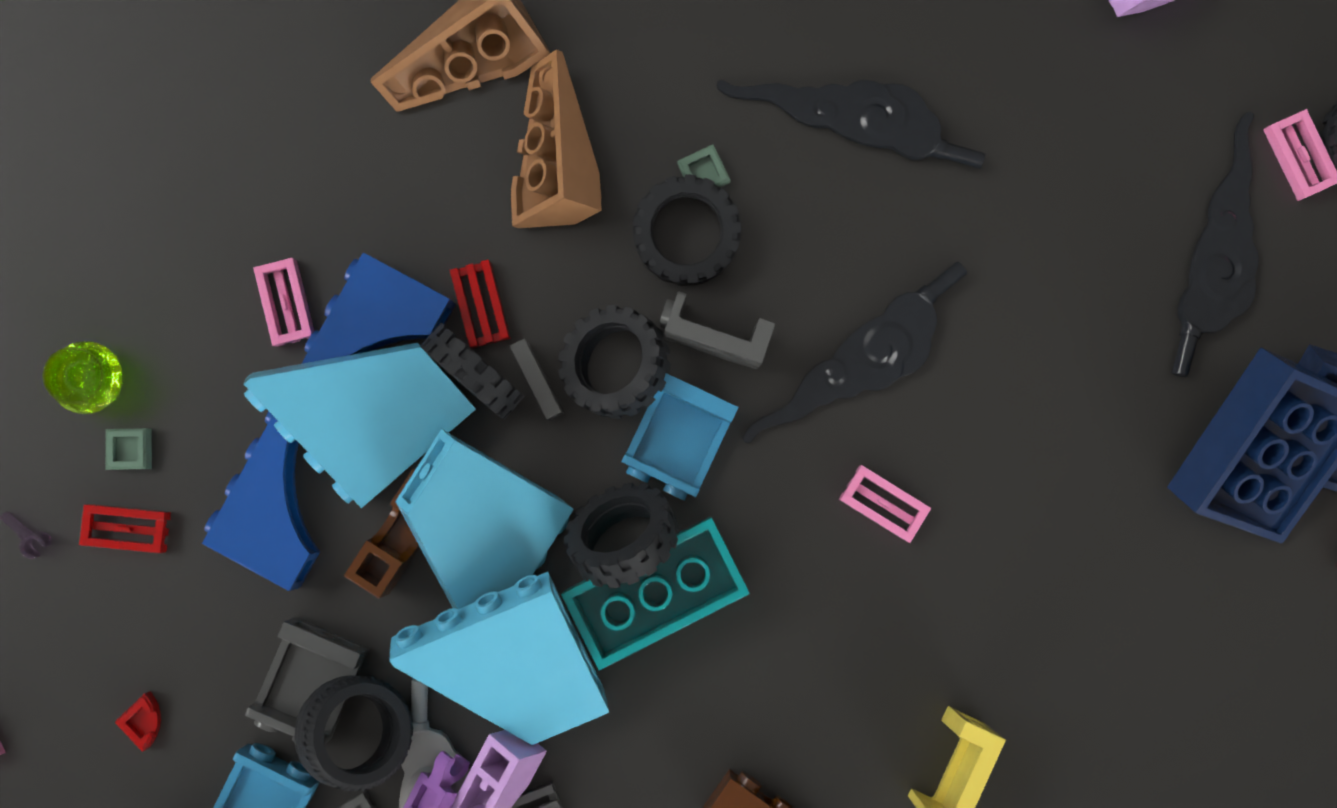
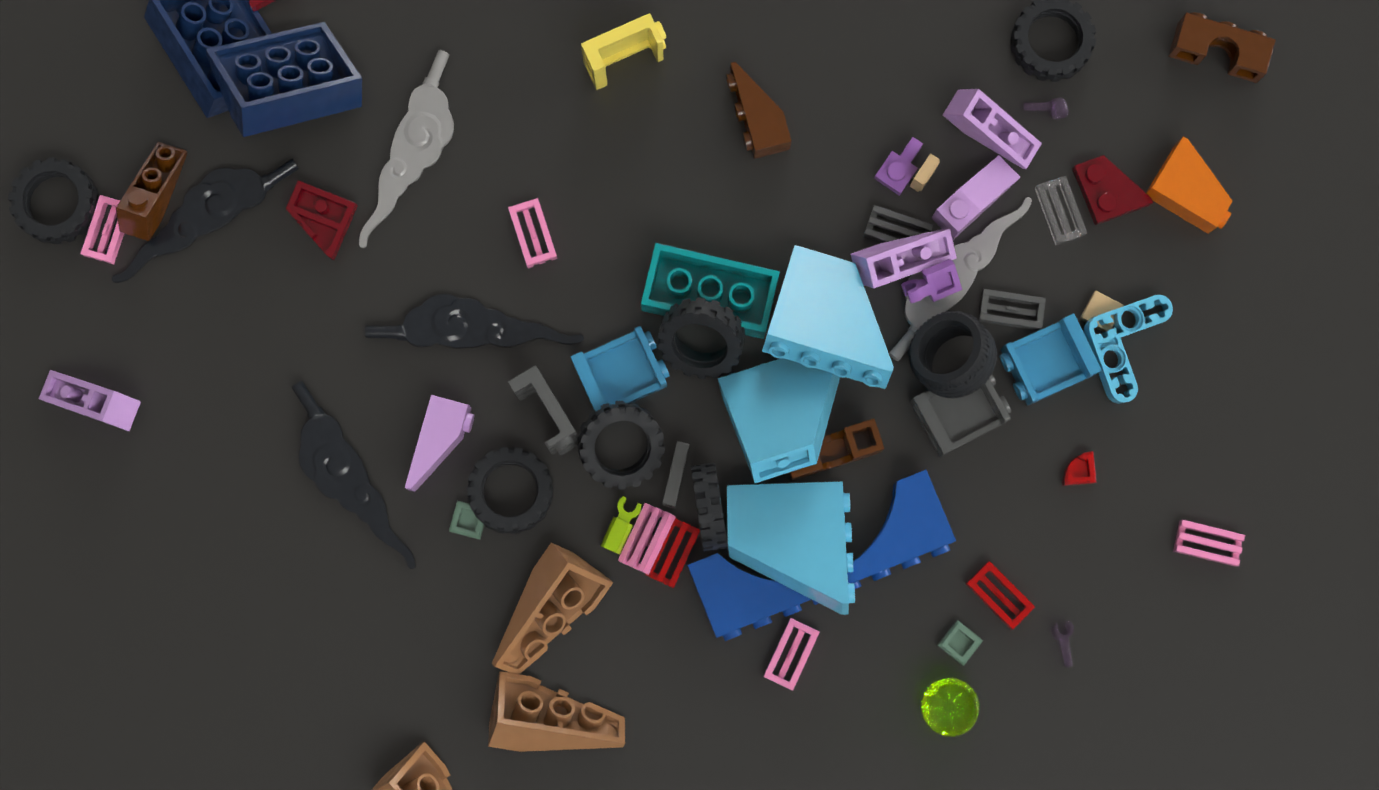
camera: 145 degrees left, 5 degrees down
none -> reddish brown slope [116,142,187,241]
none -> dark red wing [286,180,358,260]
none -> light grey piece [359,50,454,248]
none -> lavender slope [405,395,474,492]
none -> lime bar [600,496,642,555]
none -> bright pink tile [618,503,676,575]

